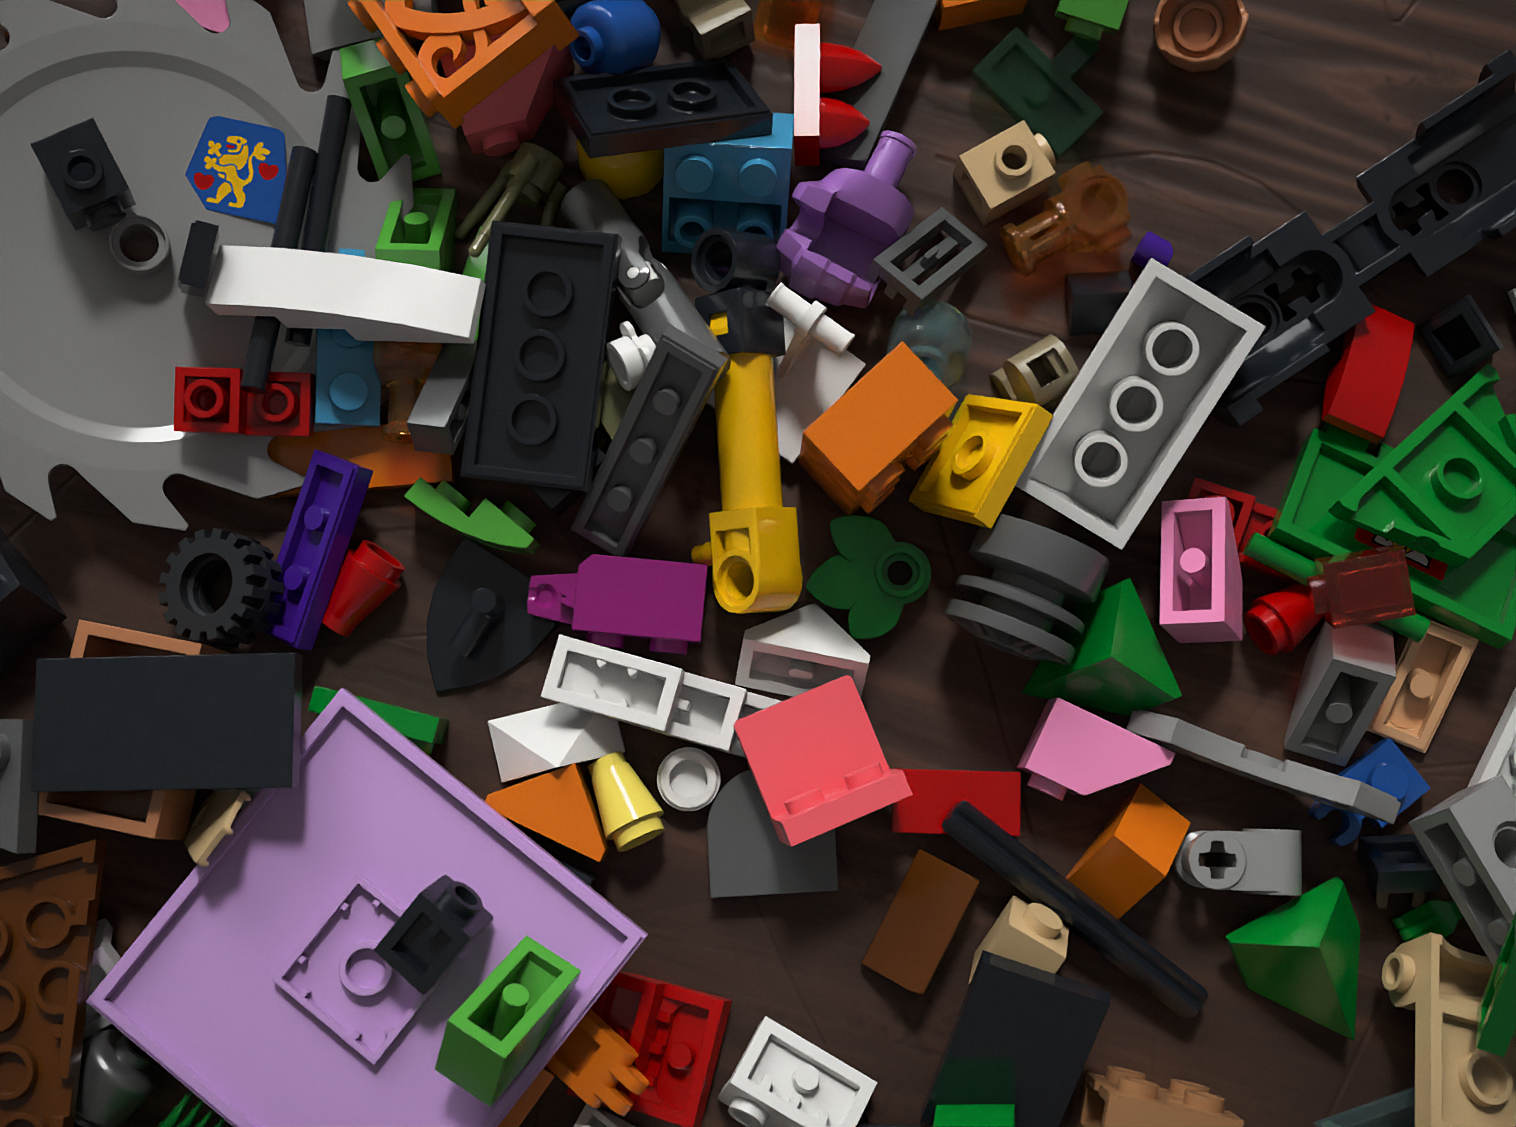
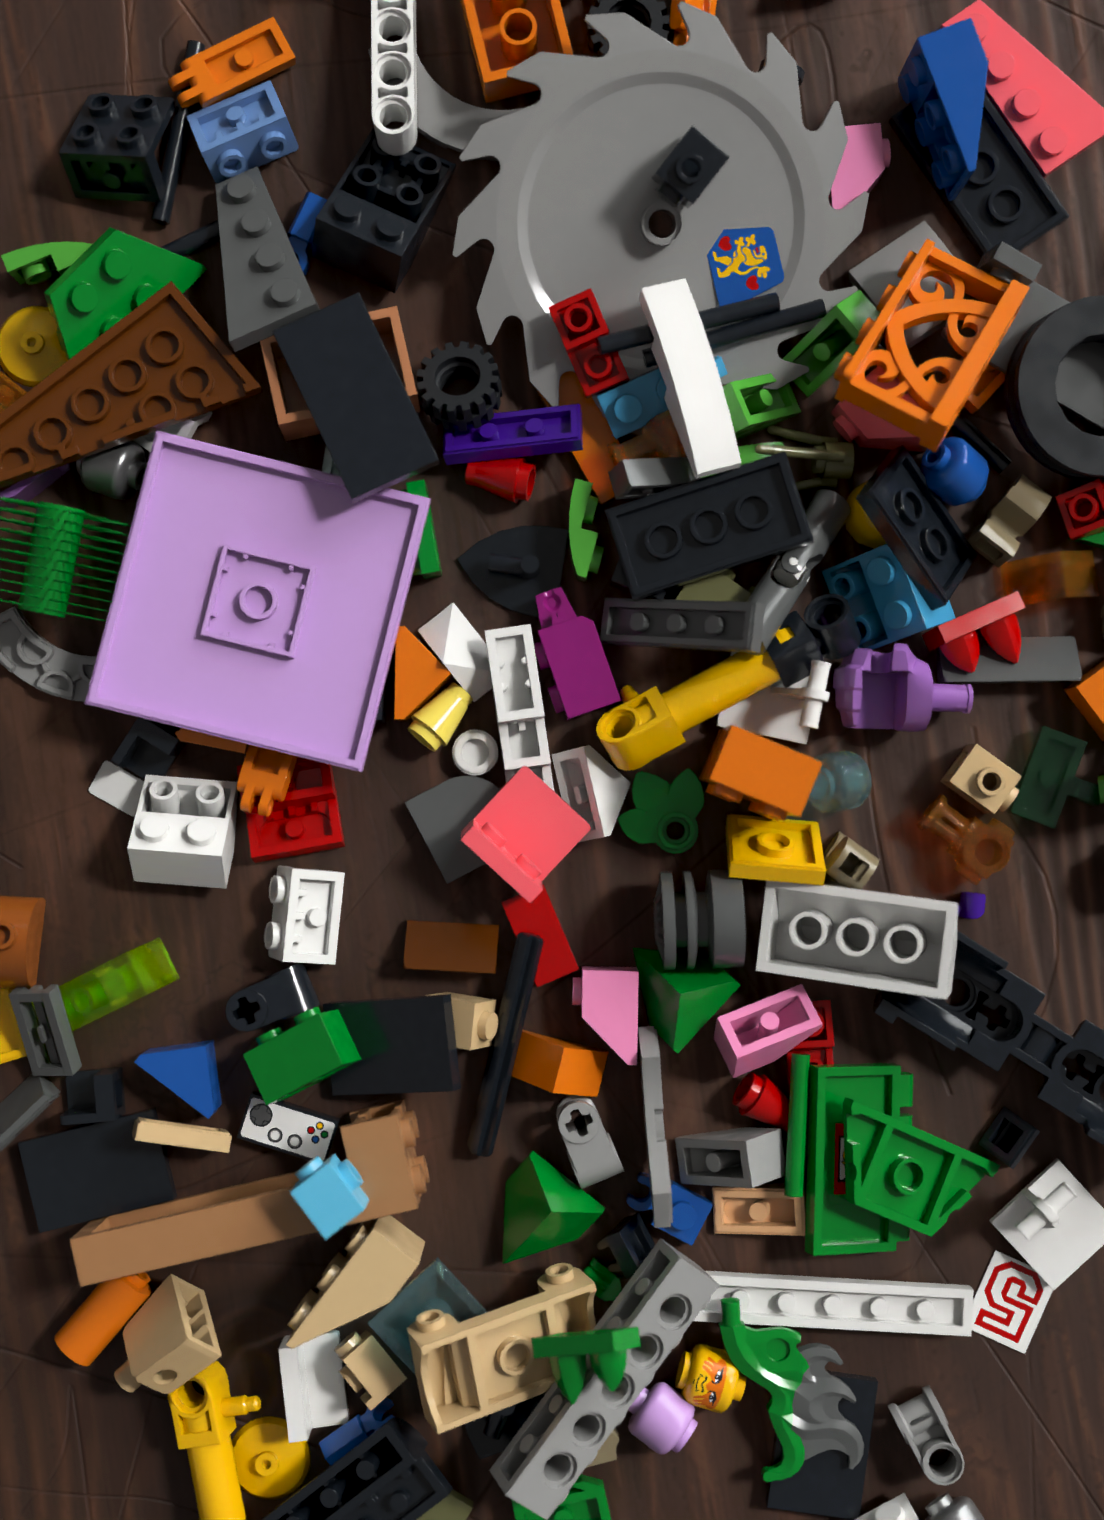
camera: 65 degrees right, 5 degrees up
black tile [178,220,219,298] -> none
tan piece [183,790,251,867] -> none
black bracket [373,875,493,995] -> none
bright green slope [434,935,581,1107] -> none
white plate [606,321,656,391] -> none
dark grey tile [864,207,988,316] -> none
black slope [1064,270,1134,336] -> none
clear red brick [1307,545,1416,629] -> none
red slope [1321,303,1415,444] -> none

